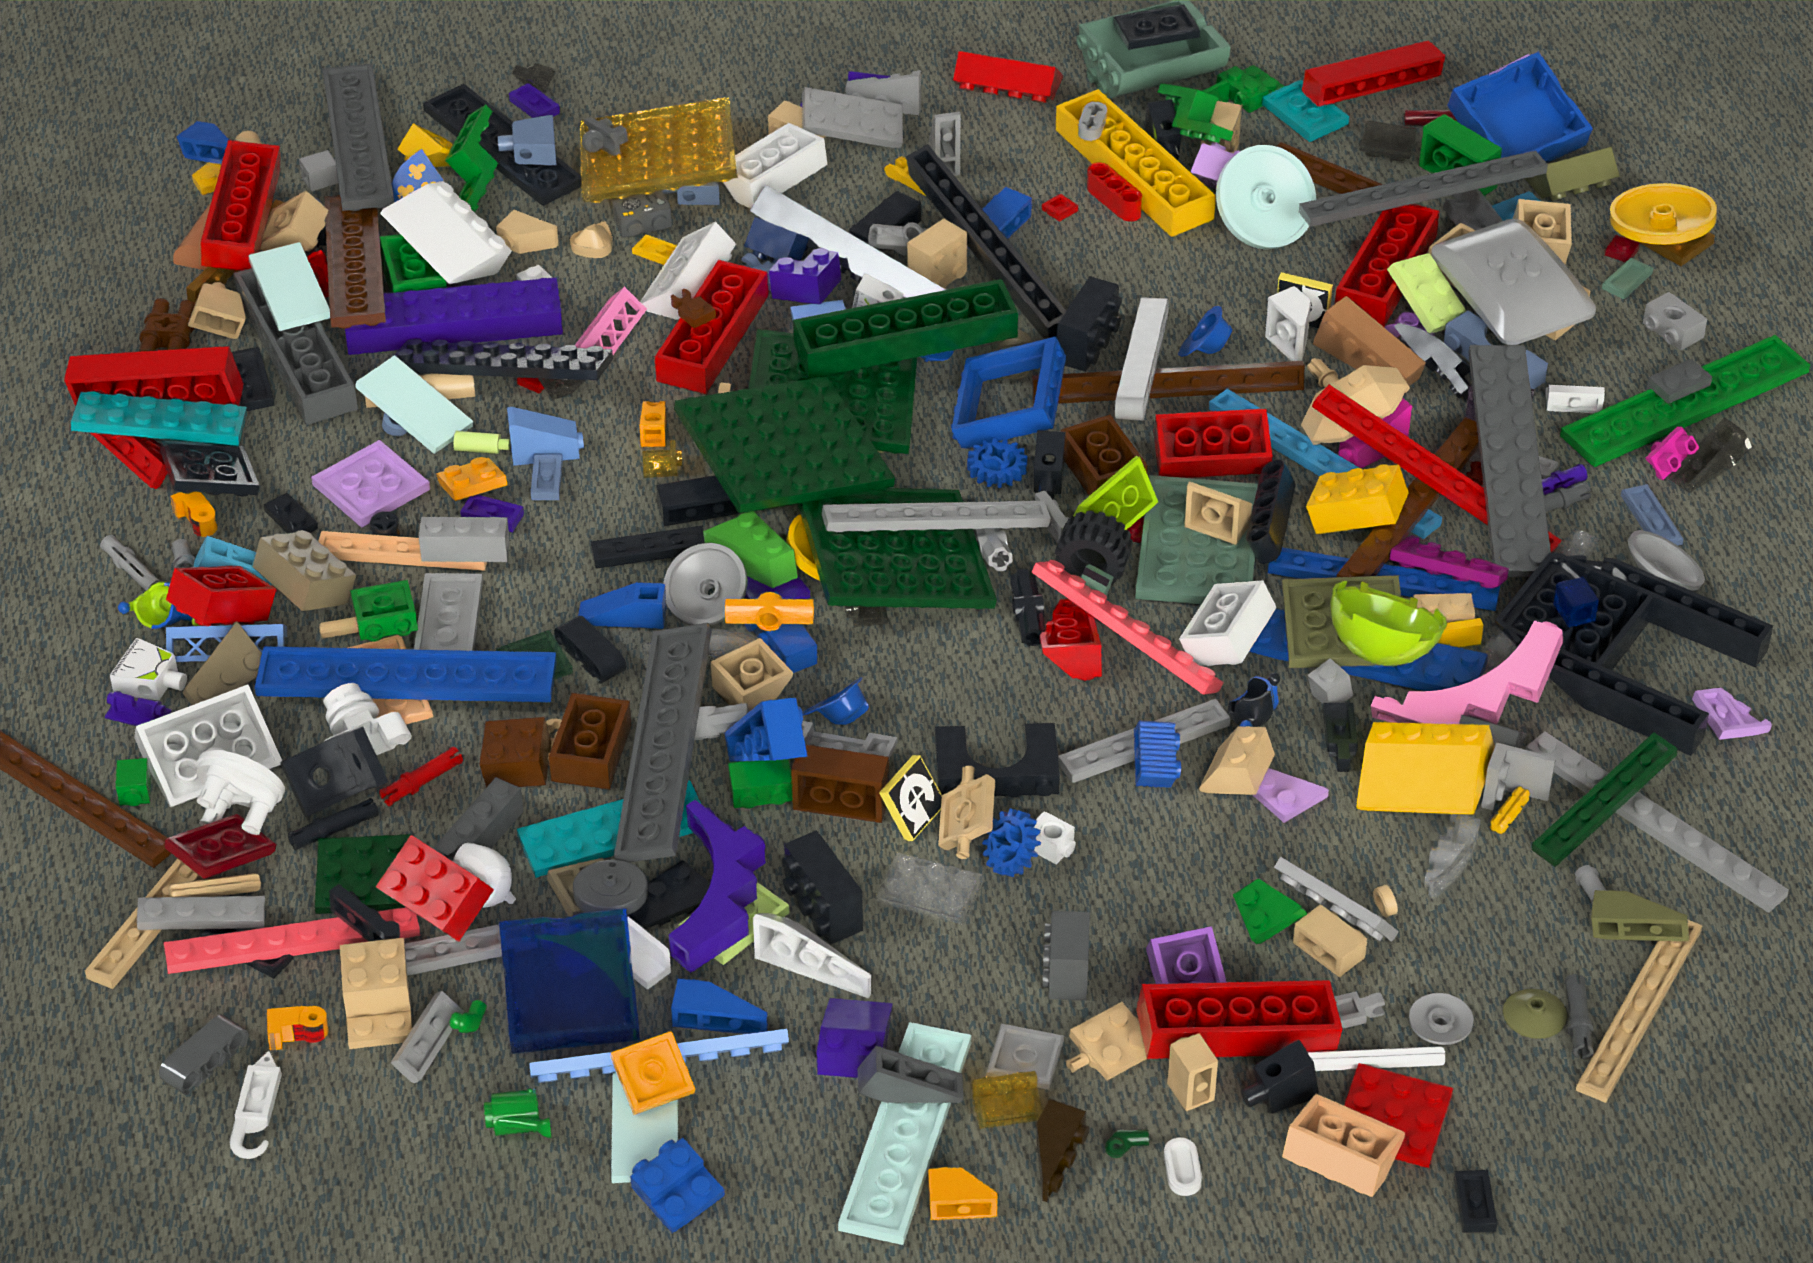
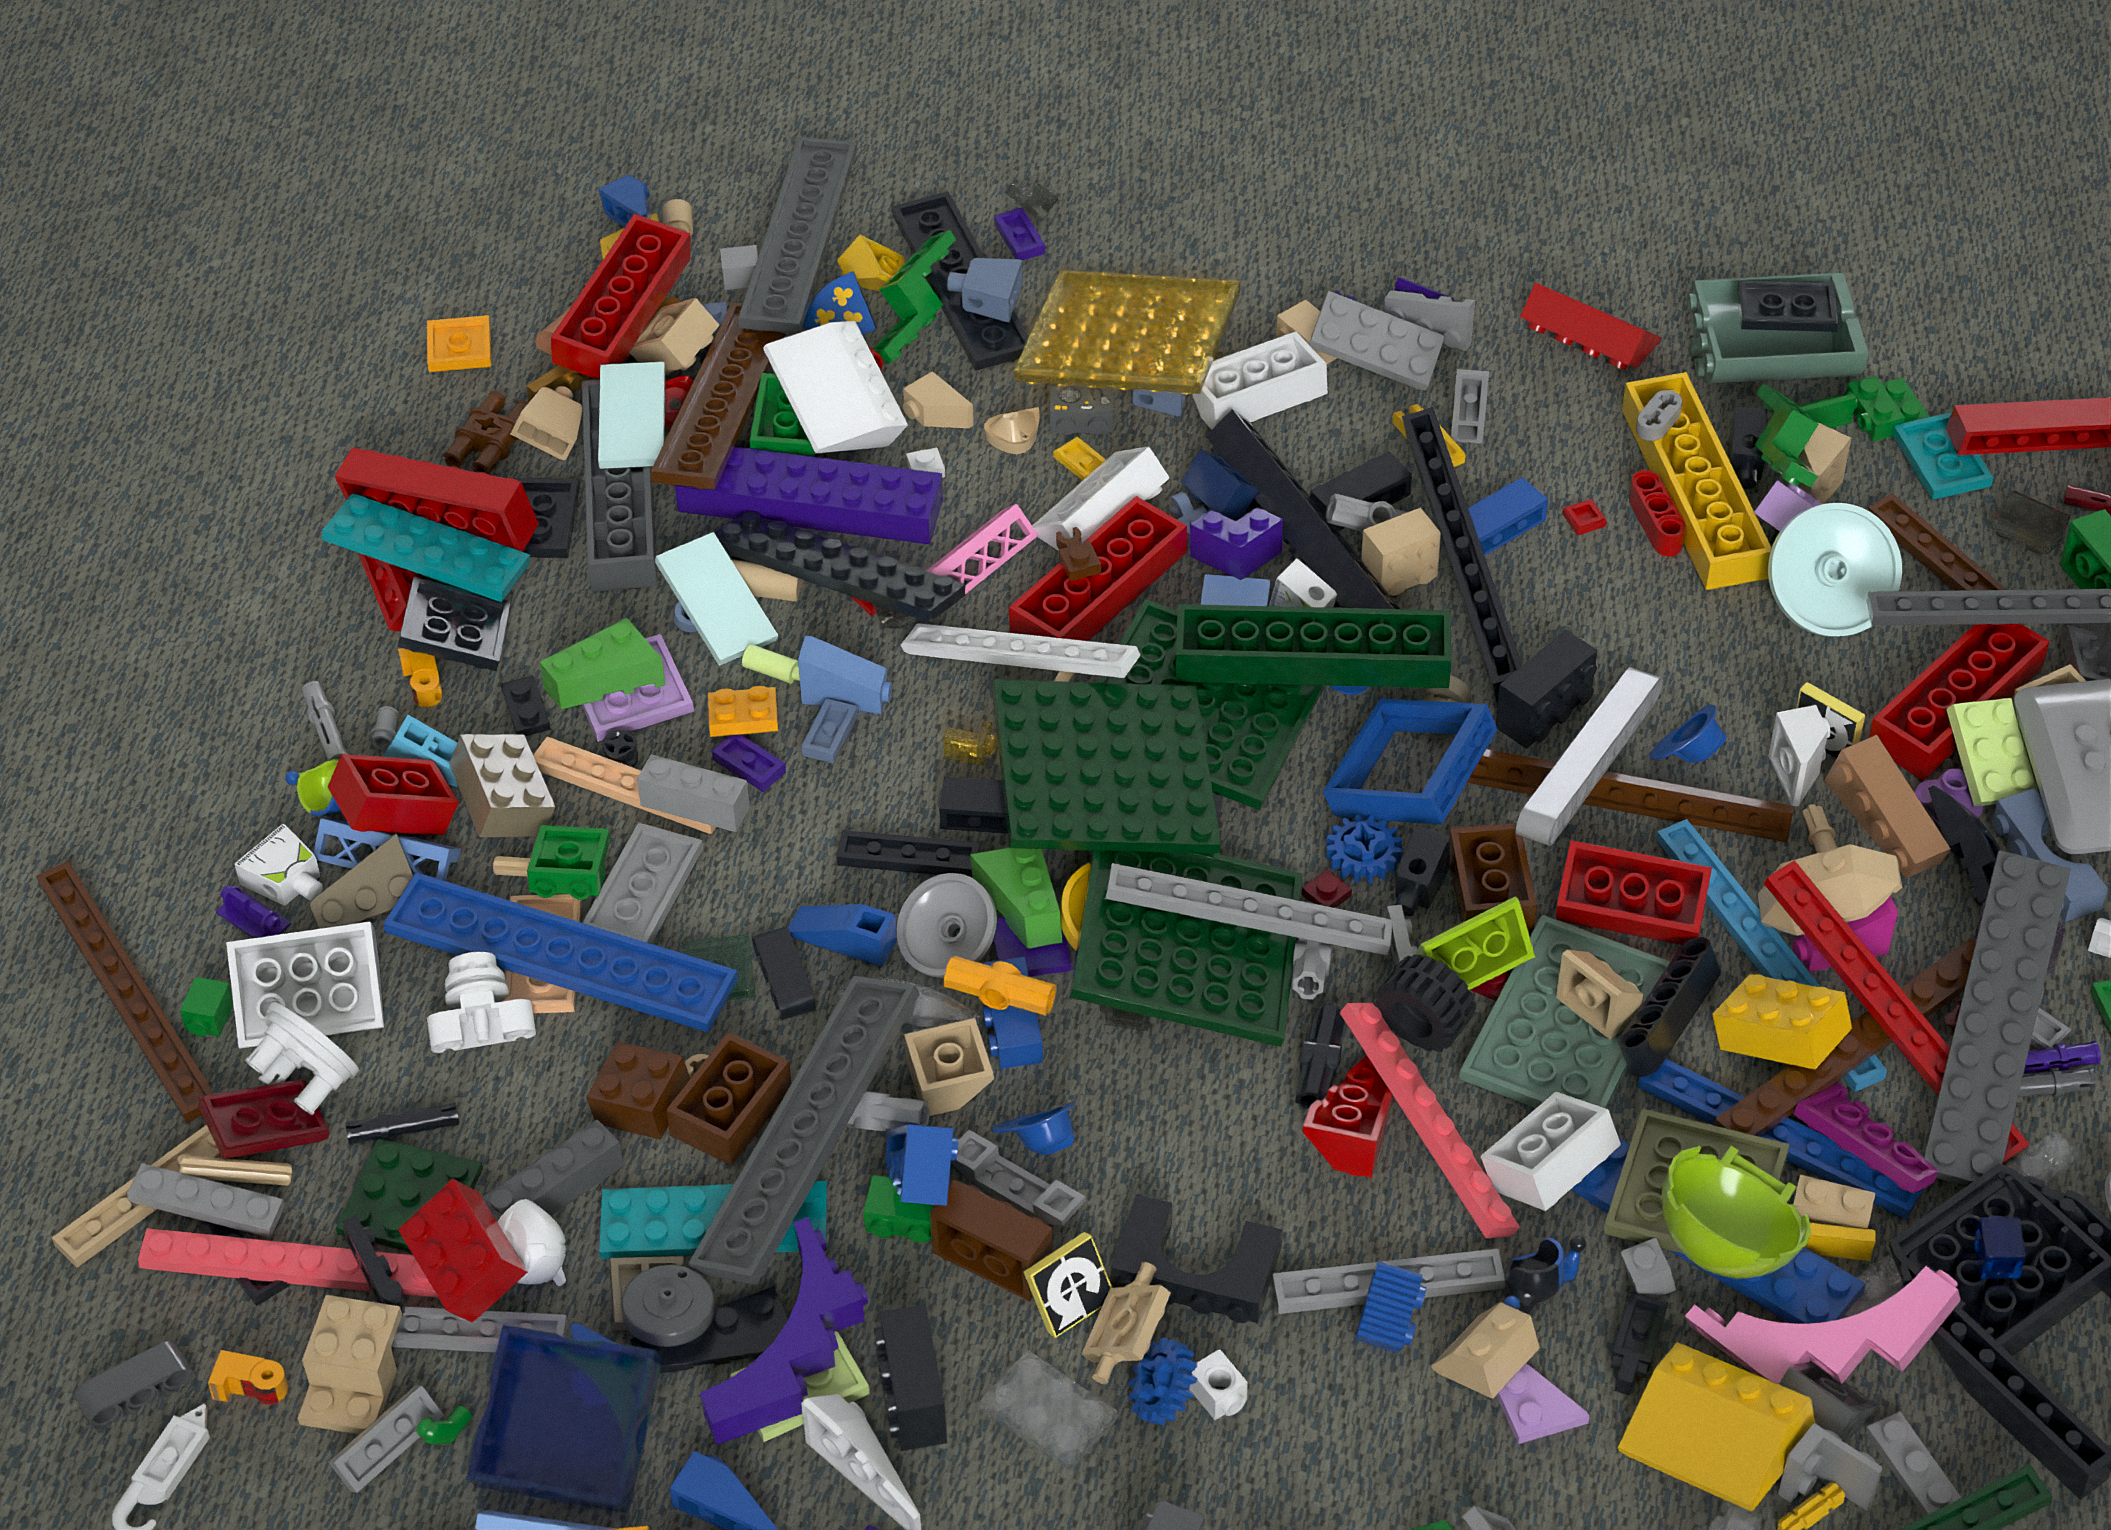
camera: 20 degrees right, 5 degrees up
black bracket [280,726,388,817] -> none
red pin [379,746,463,806] -> none
dark grey hips [582,117,628,156] -> none
white panel [623,917,671,990] -> none
light orange leg [639,401,666,447] -> none
sand green tile [1081,564,1114,596] -> none
none -> light orange plate [427,315,492,372]
none -> bright green wedge [540,618,666,709]
none -> white tile [901,623,1140,678]
none -> dark red plate [1302,869,1352,908]

